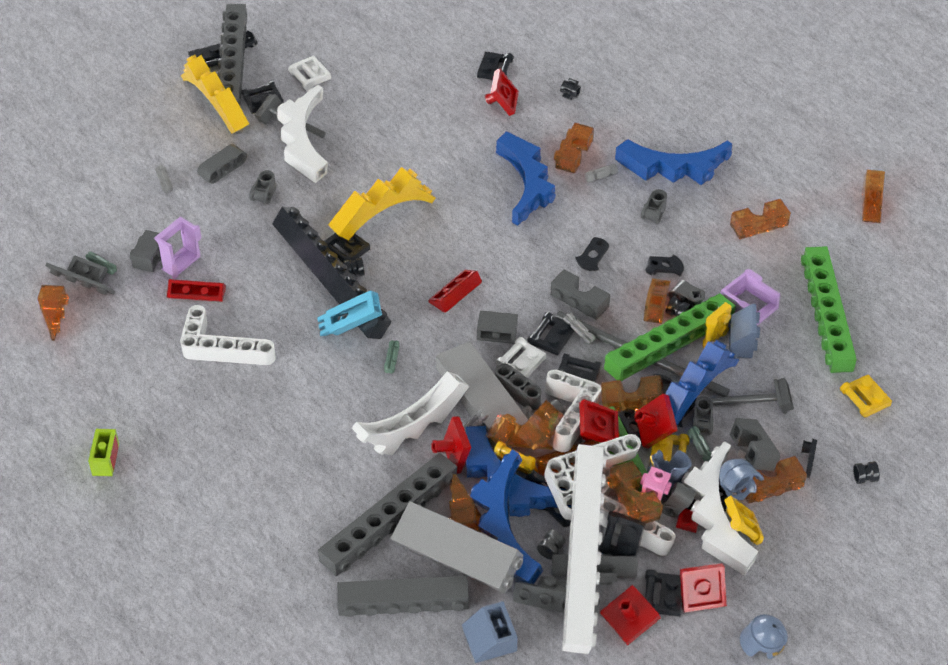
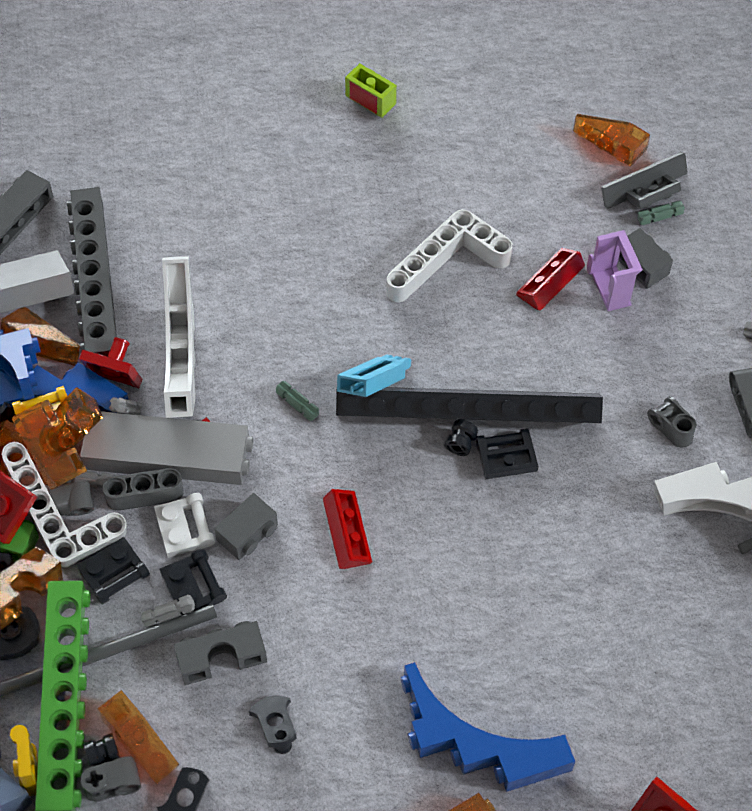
camera: 125 degrees right, 10 degrees up
yellow arch [328,167,436,240] -> none

